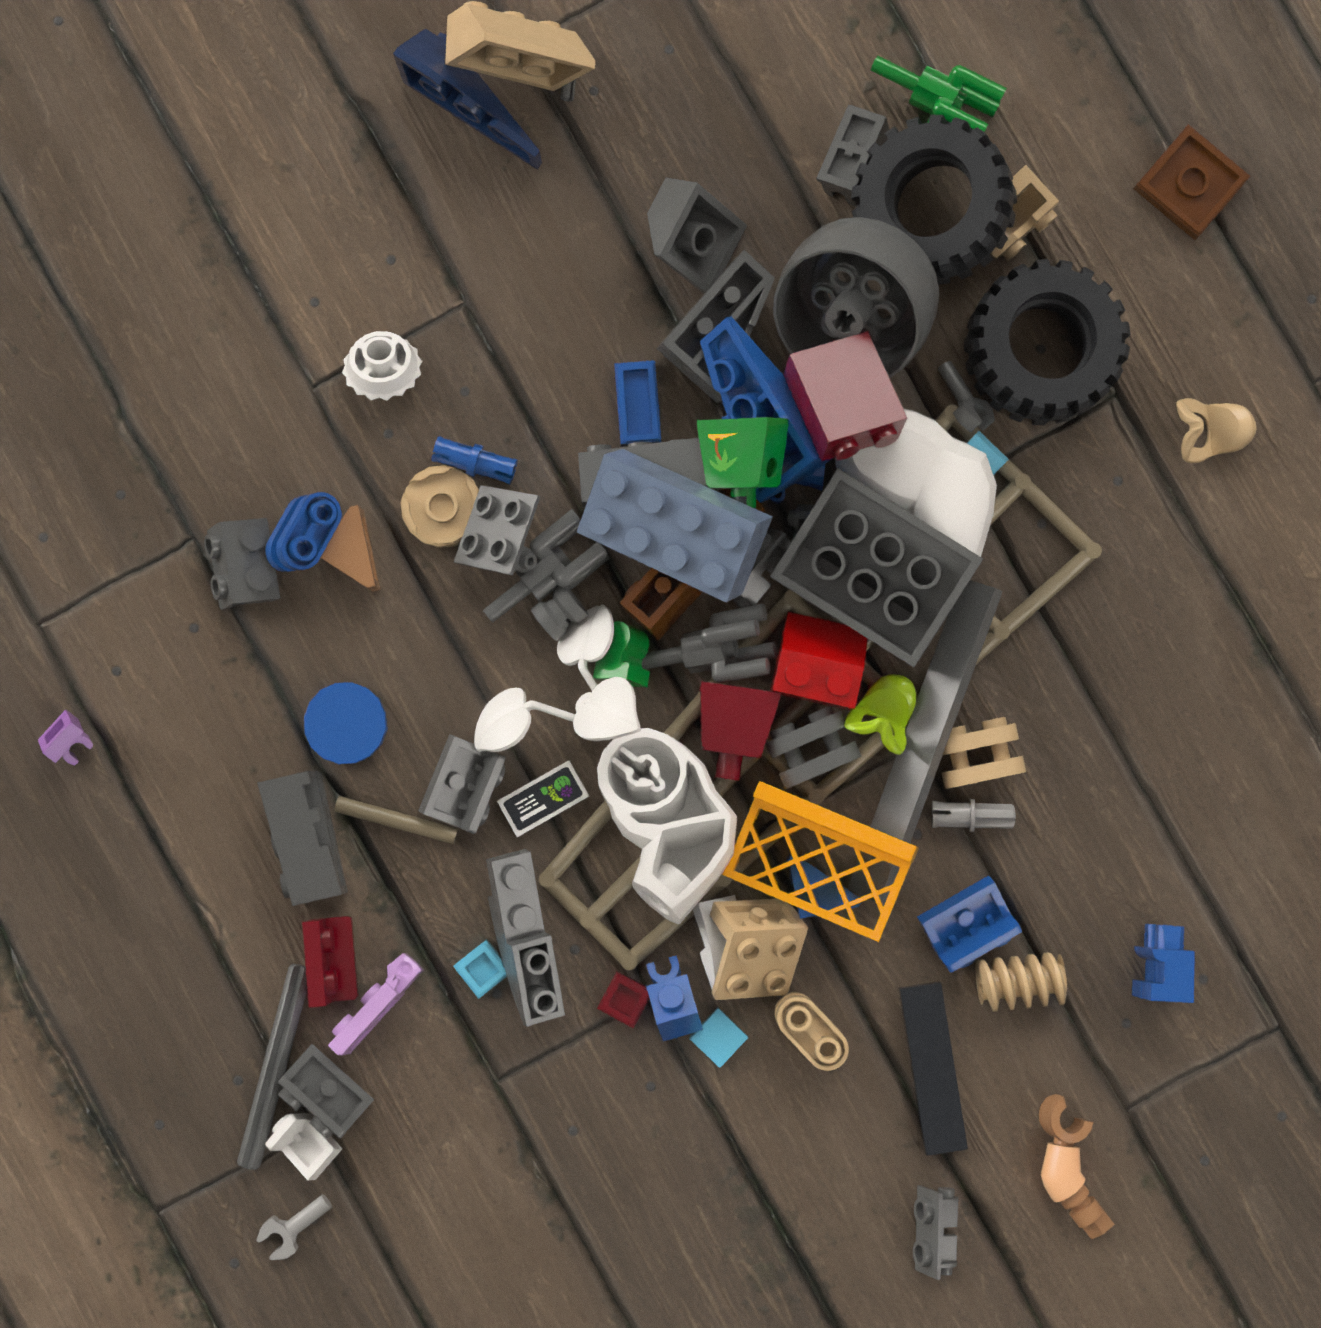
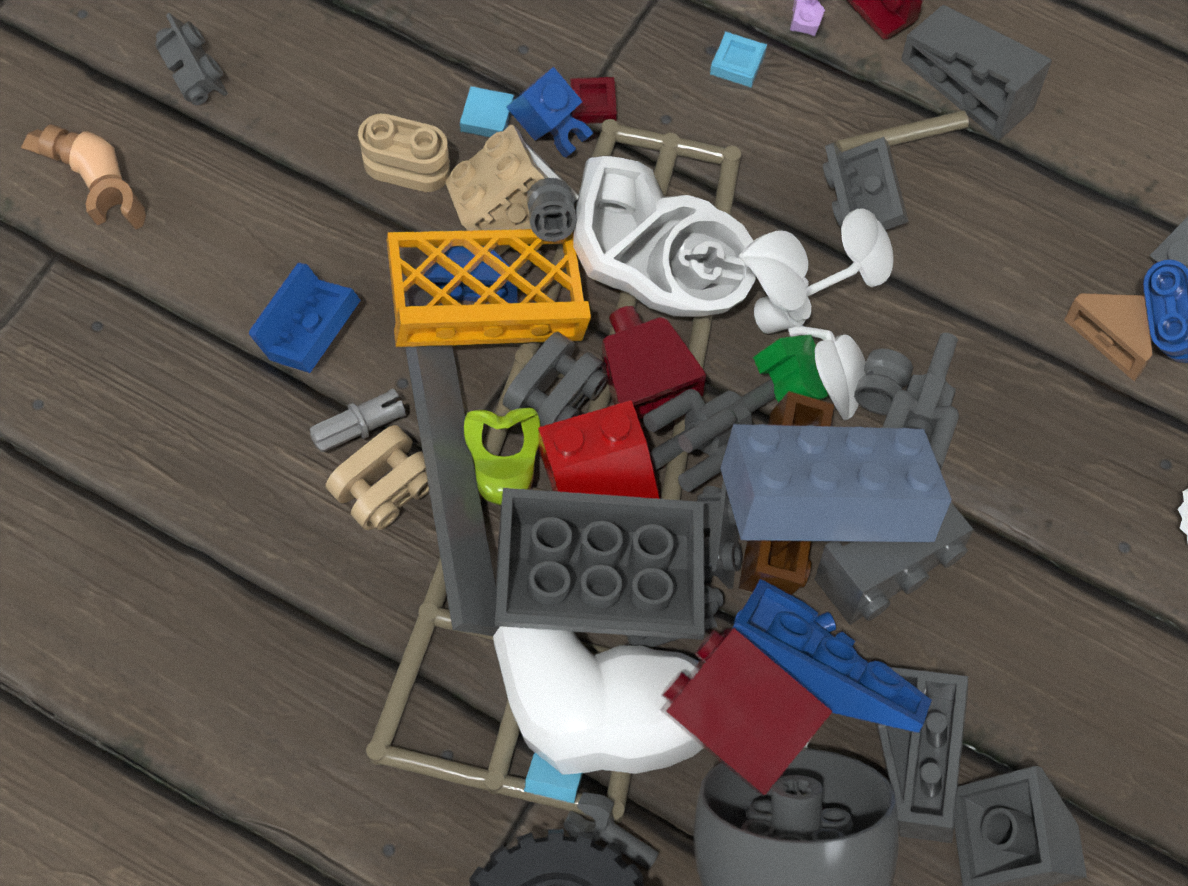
camera: 150 degrees right, 20 degrees down
blue tile [304,682,388,764] -> none
tan tile [401,465,479,548] -> none
blue pin [432,436,518,485] -> none
hinge [454,485,540,576] -> none
slope [486,849,565,1027] -> none
tile [497,760,589,837] -> none
blue tile [614,360,661,447] -> none
green torso [697,417,788,509] -> none
black tile [898,981,968,1156] -> none
tan piece [975,952,1067,1012] -> none
blue hips [1132,924,1195,1003] -> none
none -> dark grey wheel [527,178,577,242]

